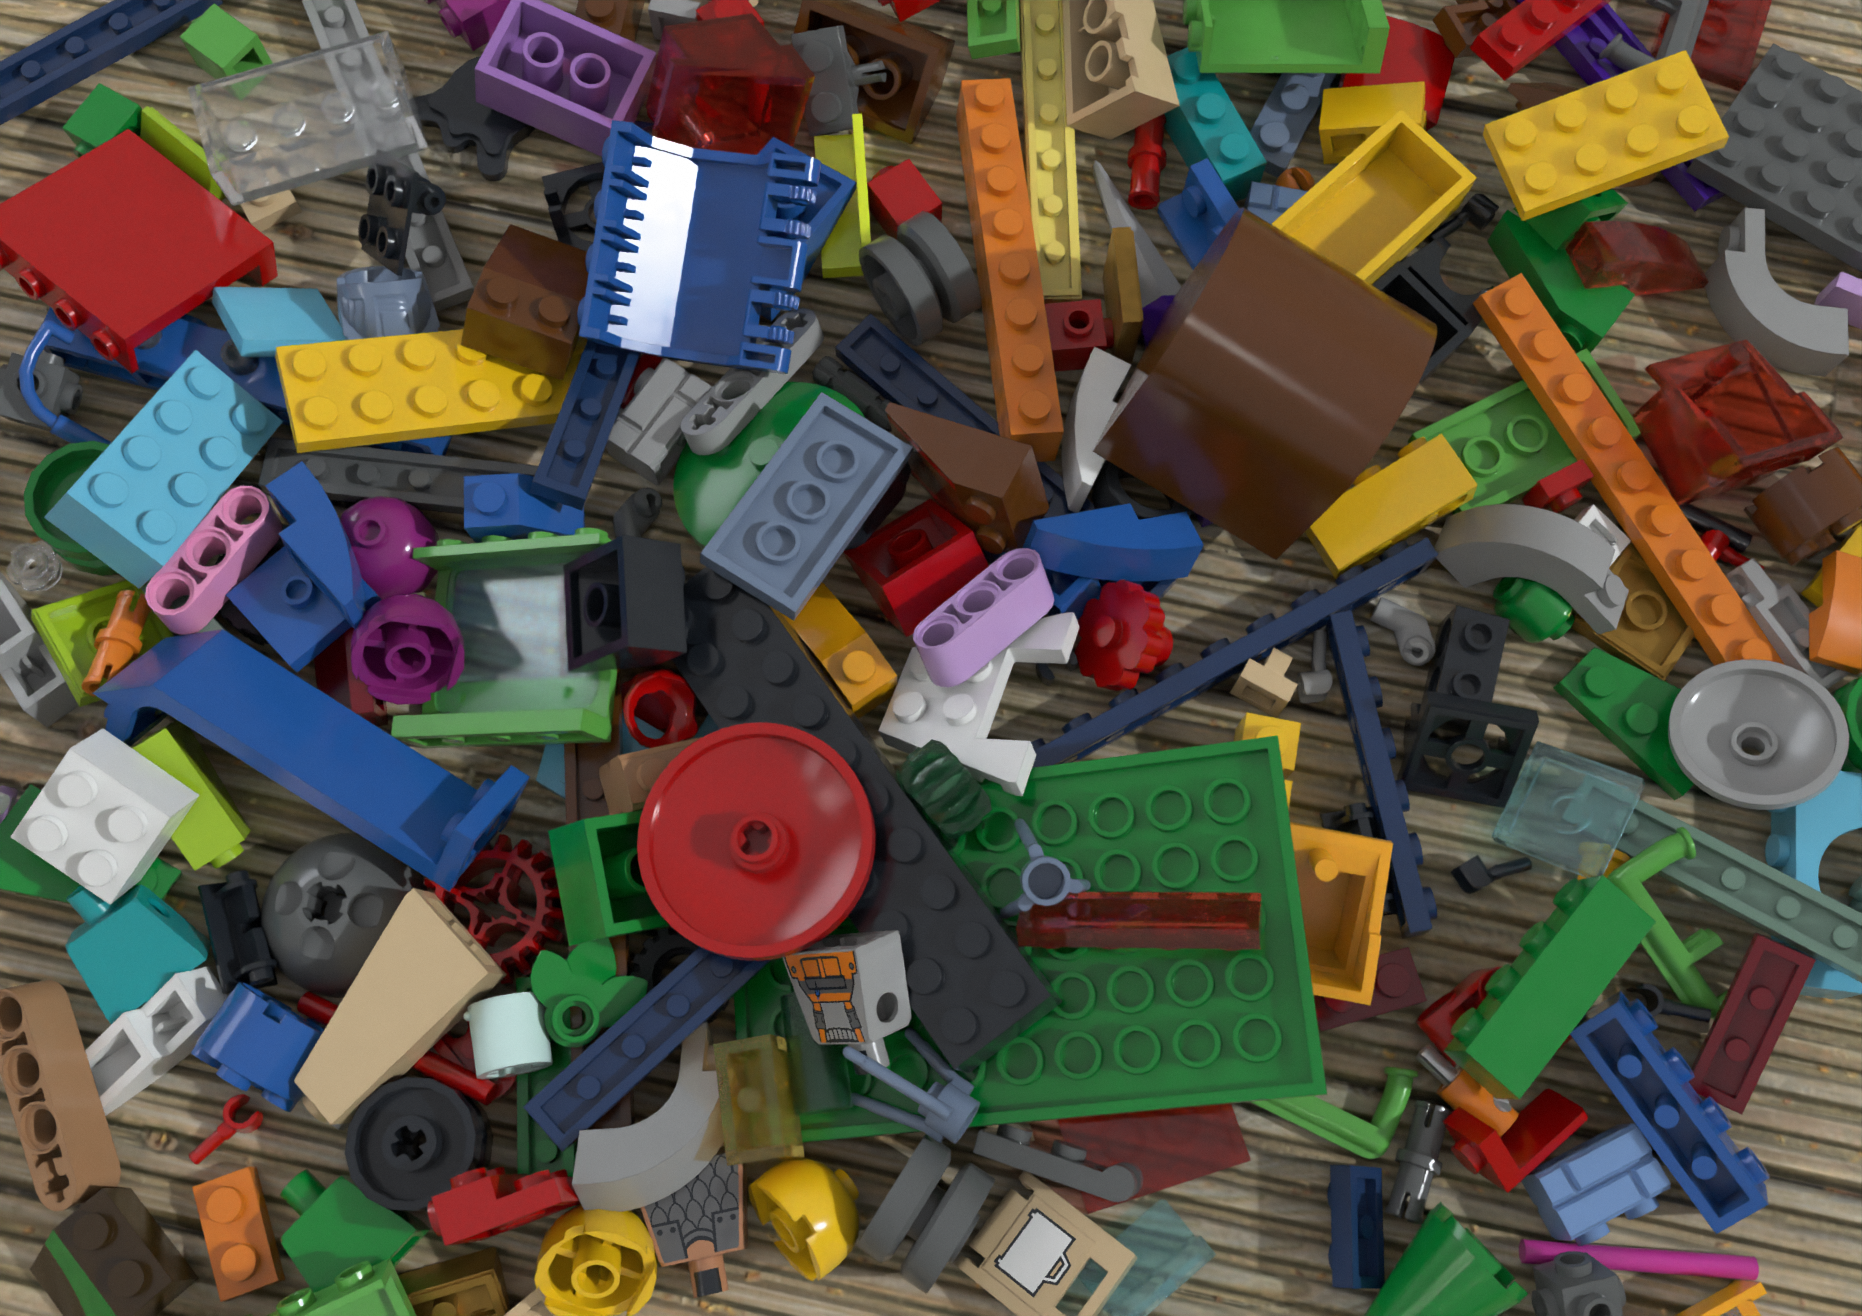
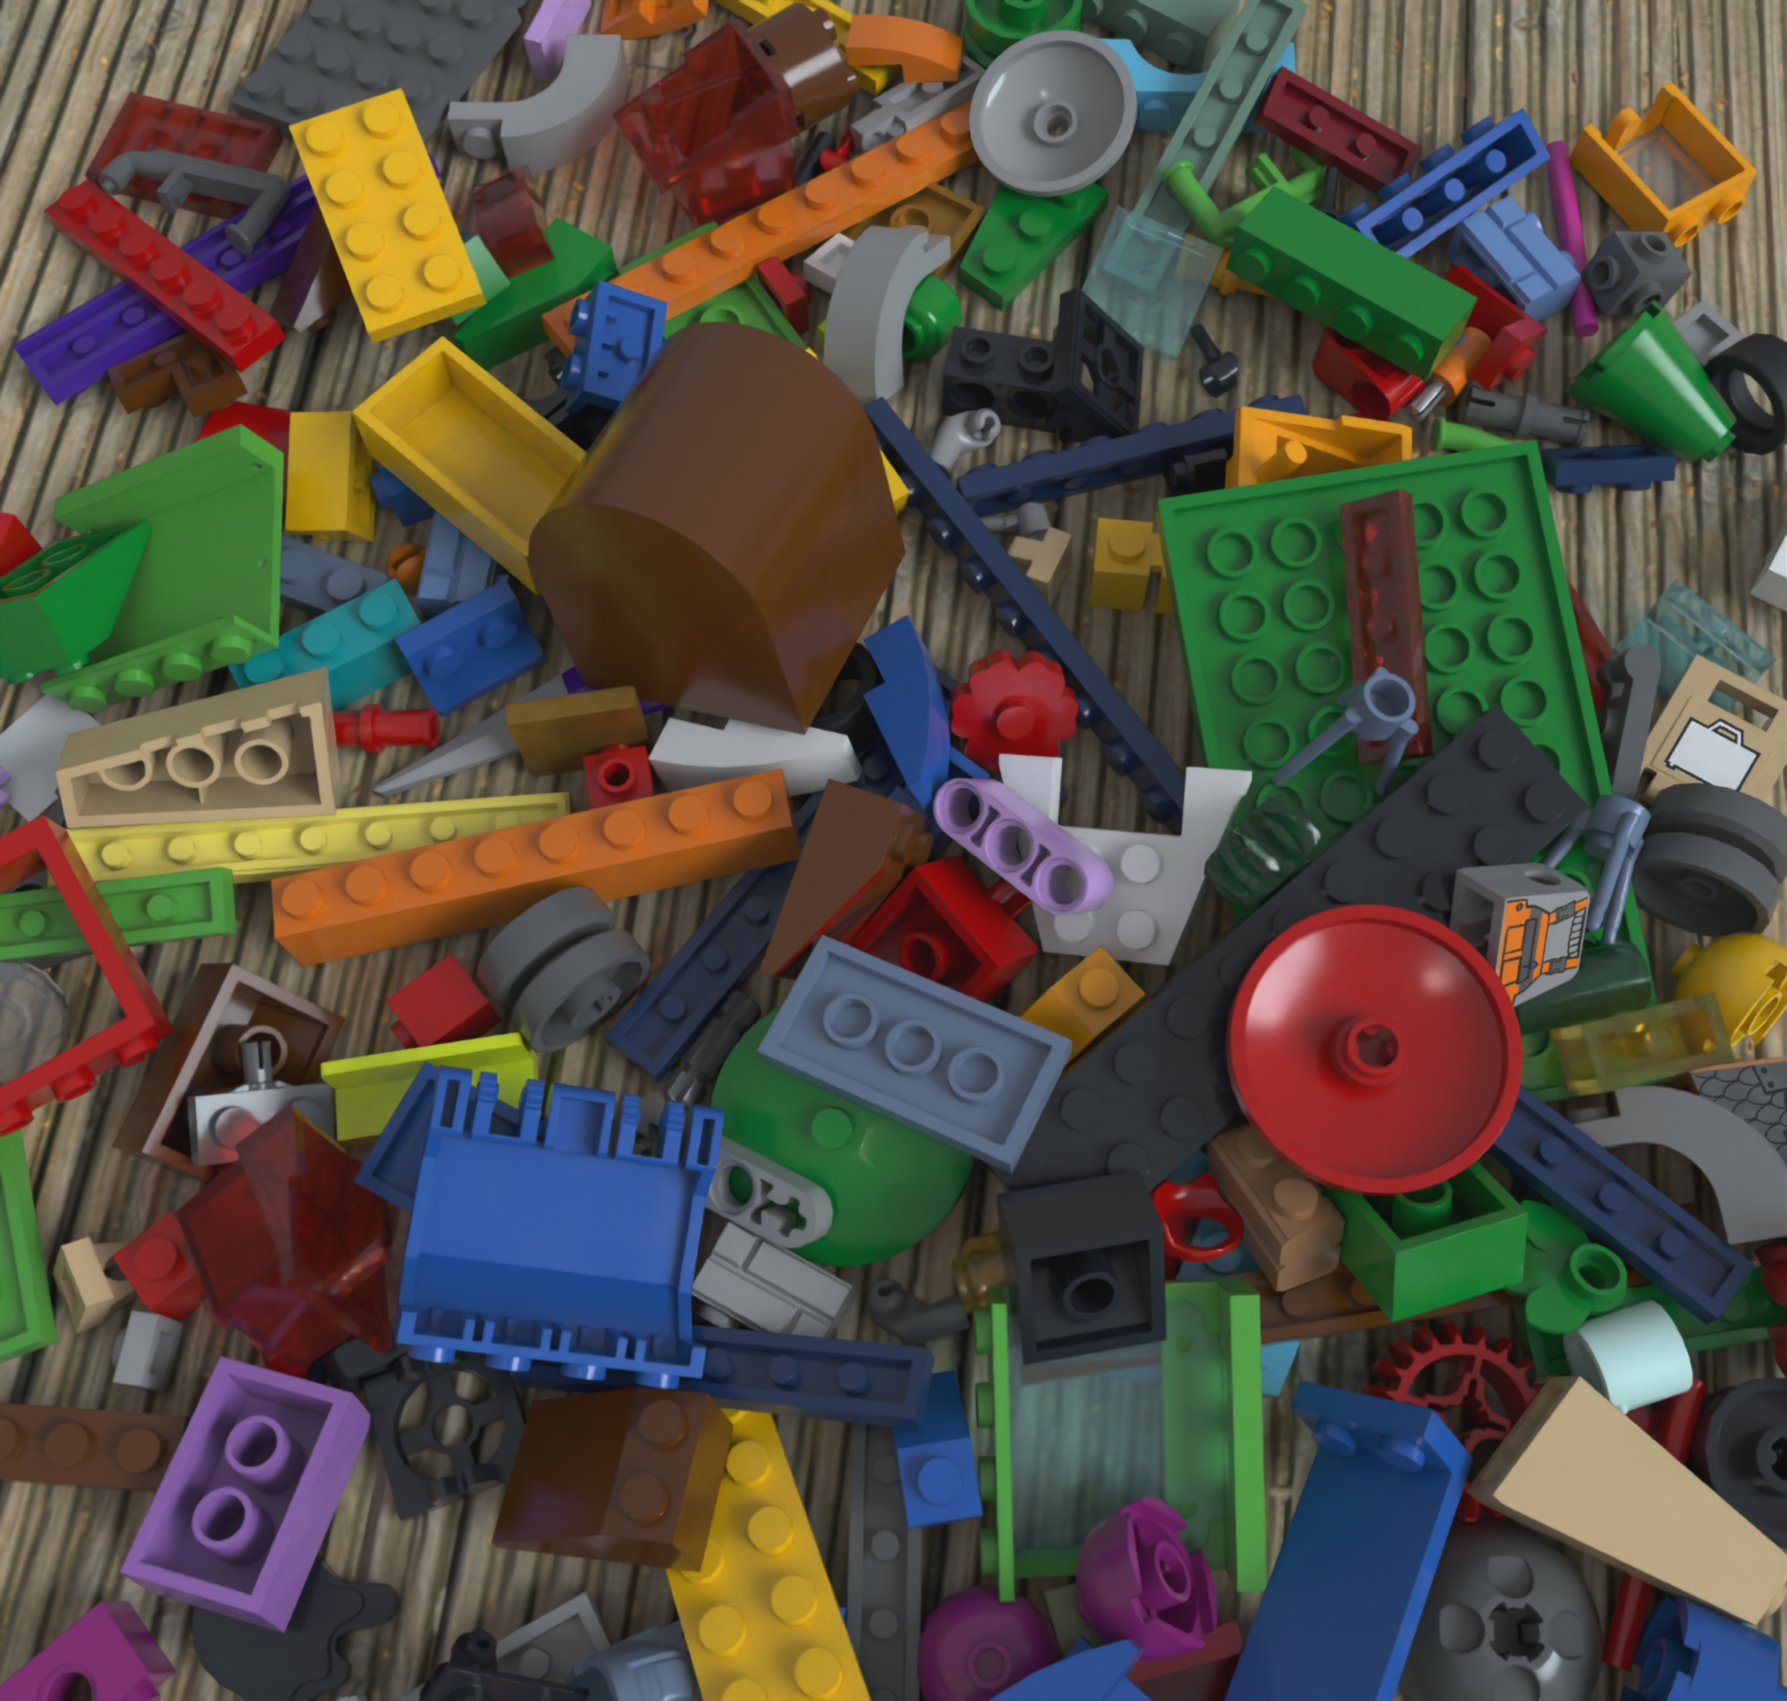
camera: 90 degrees left, 5 degrees down
none -> blue bracket [560,280,668,415]

